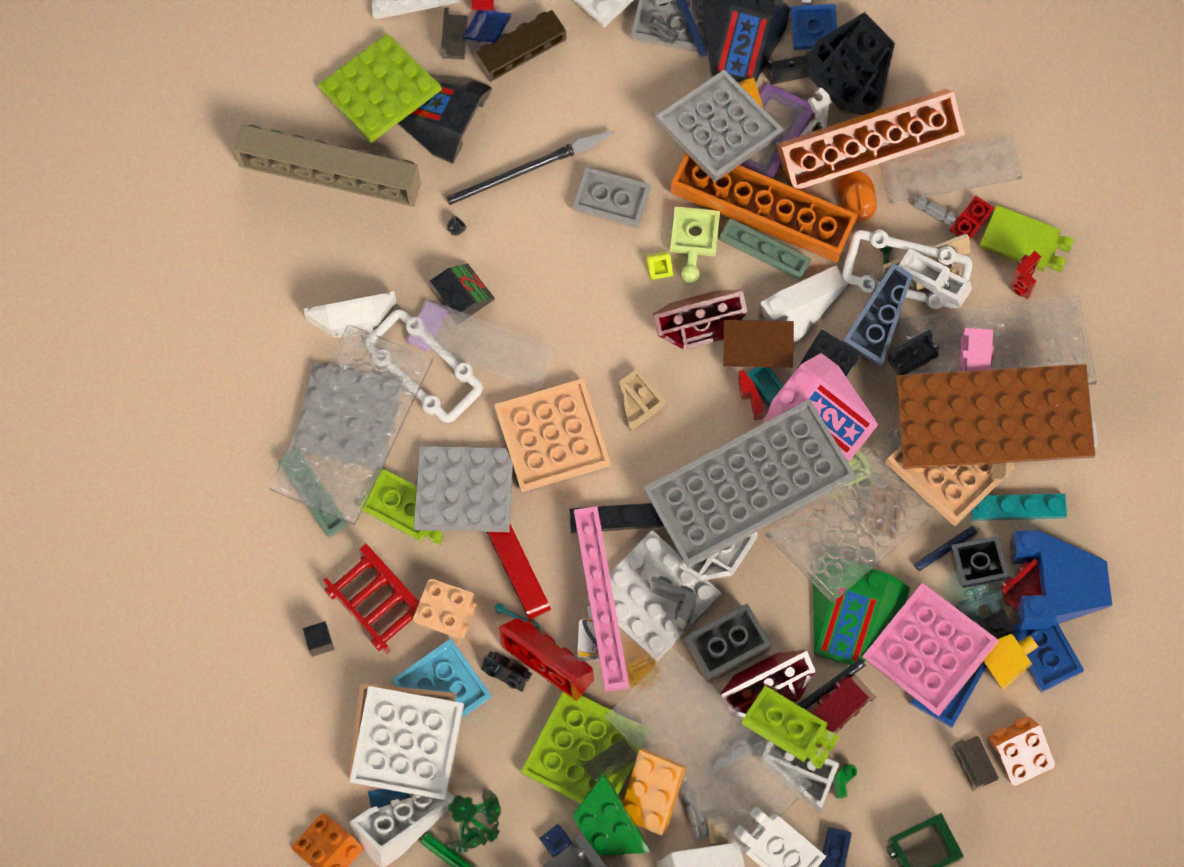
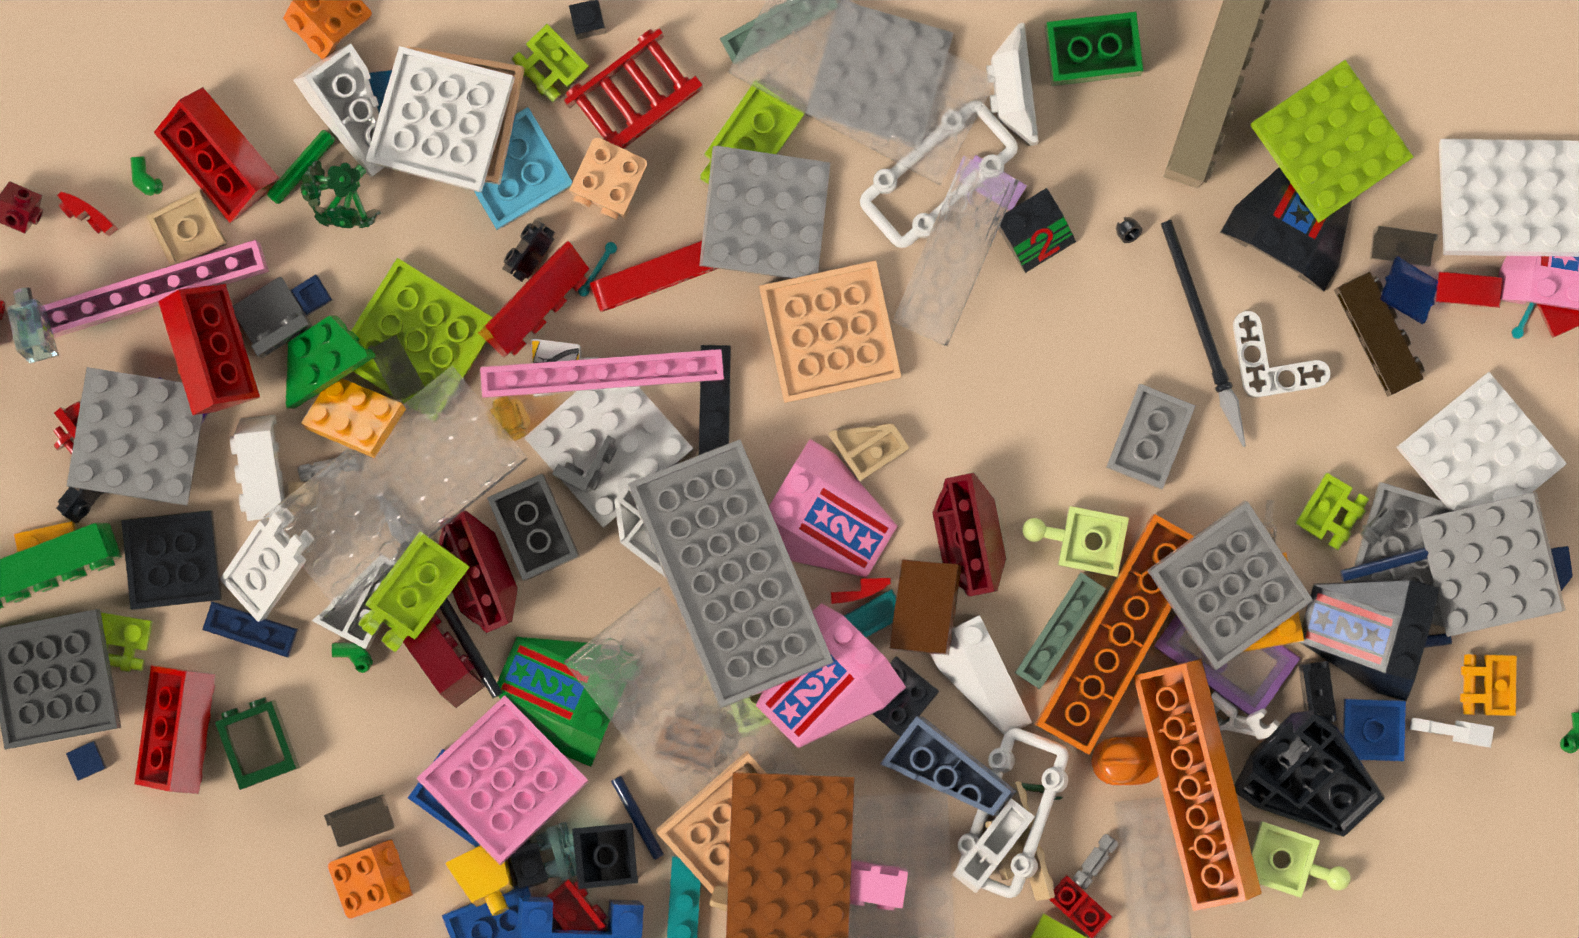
camera: 95 degrees right, 15 degrees up
neon yellow slope [646,251,673,280] -> none
black hinge [887,329,940,375] -> none
none -> lime plate [511,24,589,102]
none -> bright pink wedge [769,439,897,577]
none -> green brick [1044,12,1144,86]
none -> white beam [1233,311,1330,398]
none -> yellowish green plate [1251,821,1351,898]
none -> lime plate [1295,473,1369,550]

